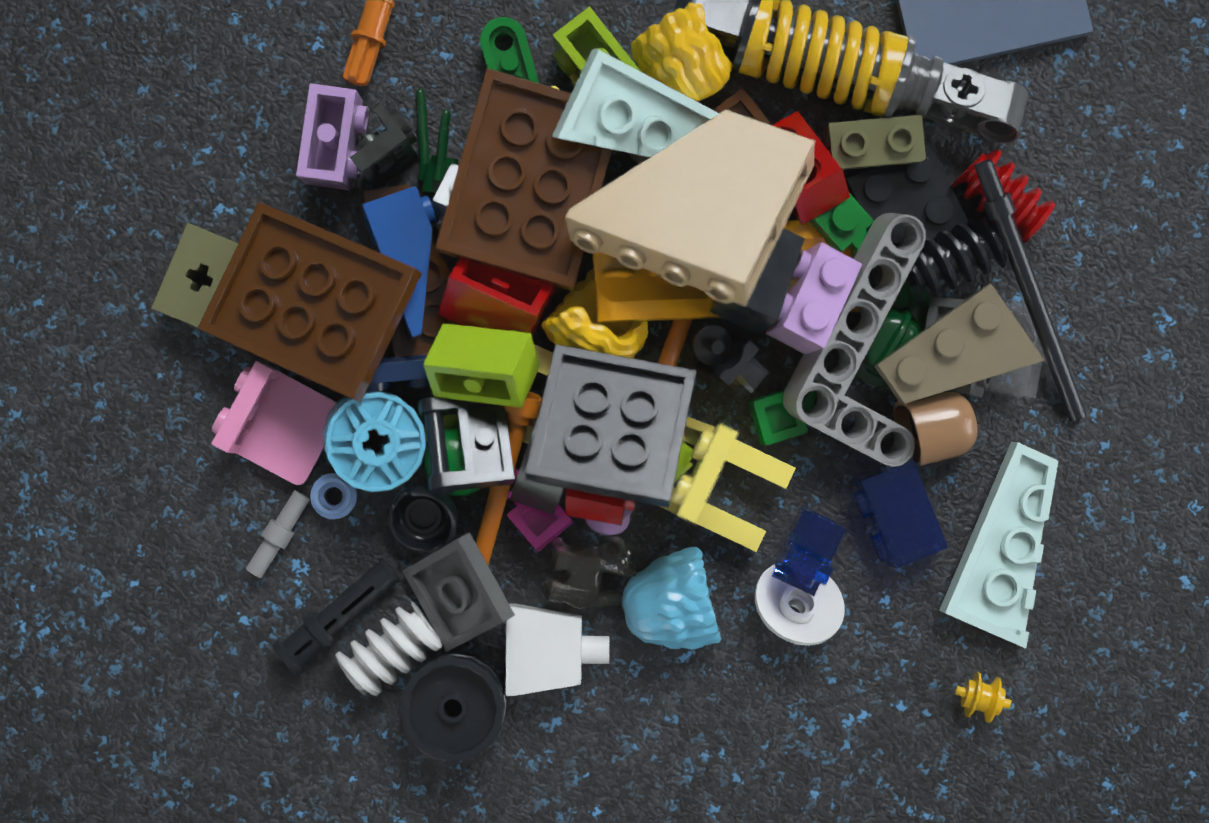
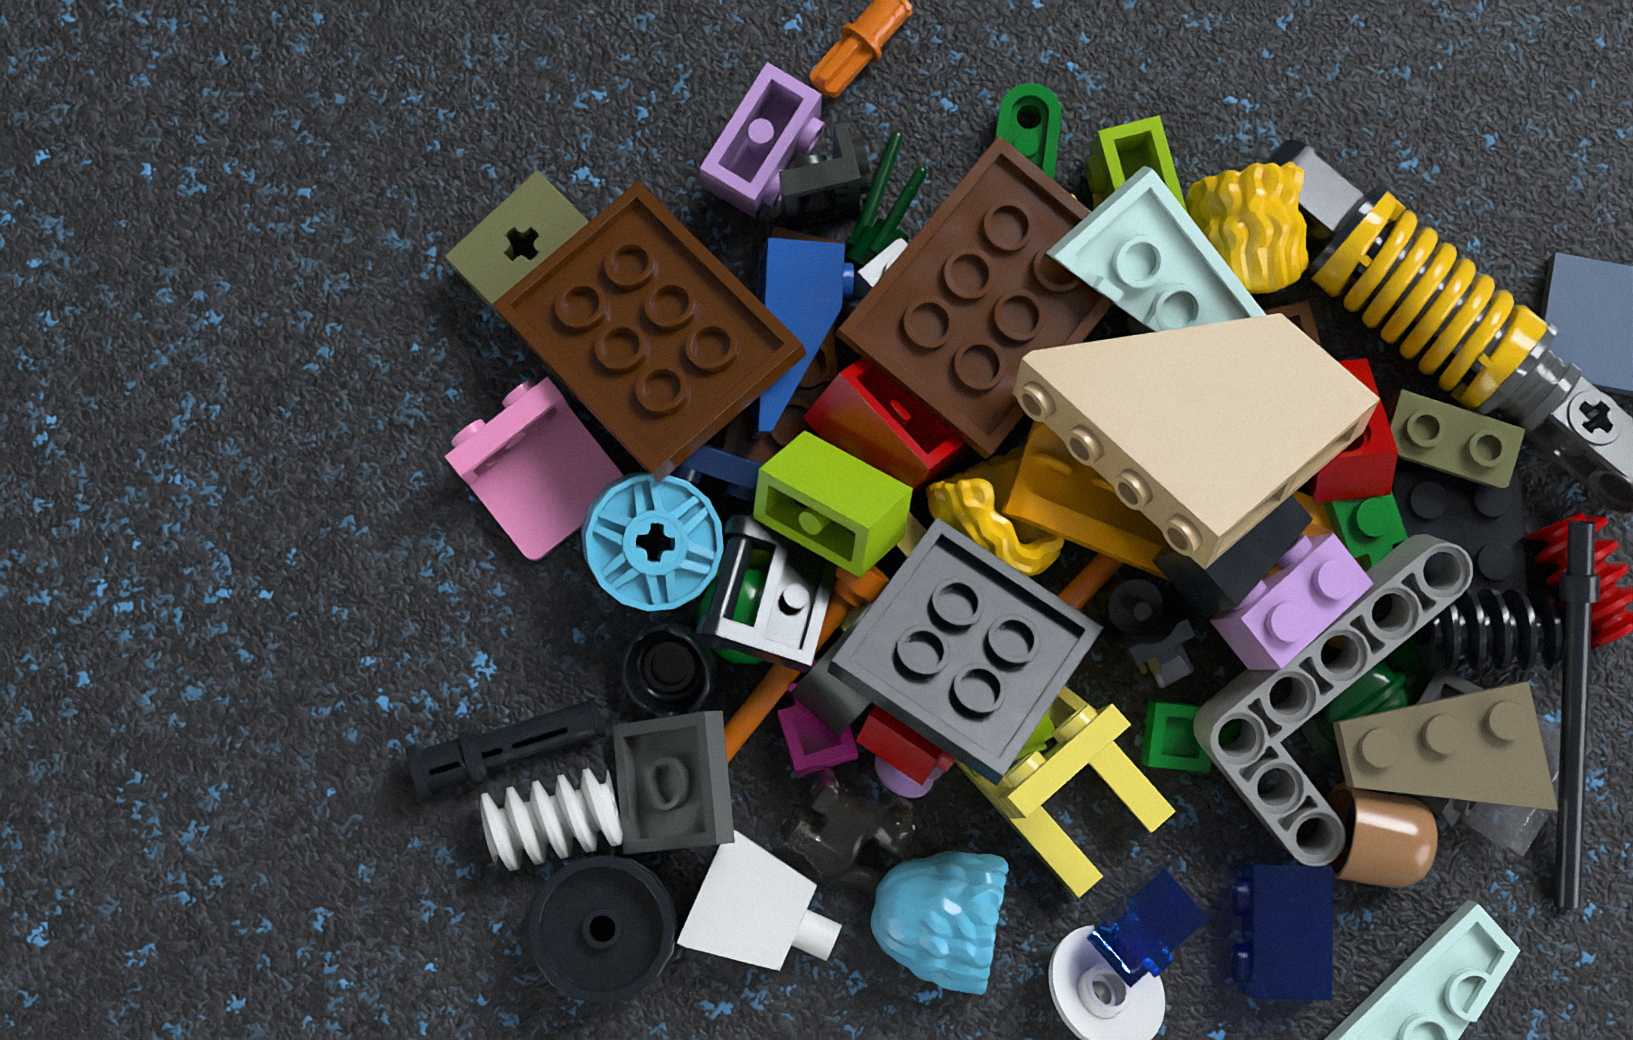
camera: 20 degrees right, 5 degrees down
light grey bar [246,490,310,578] -> none
light blue plate [310,473,357,519] -> none

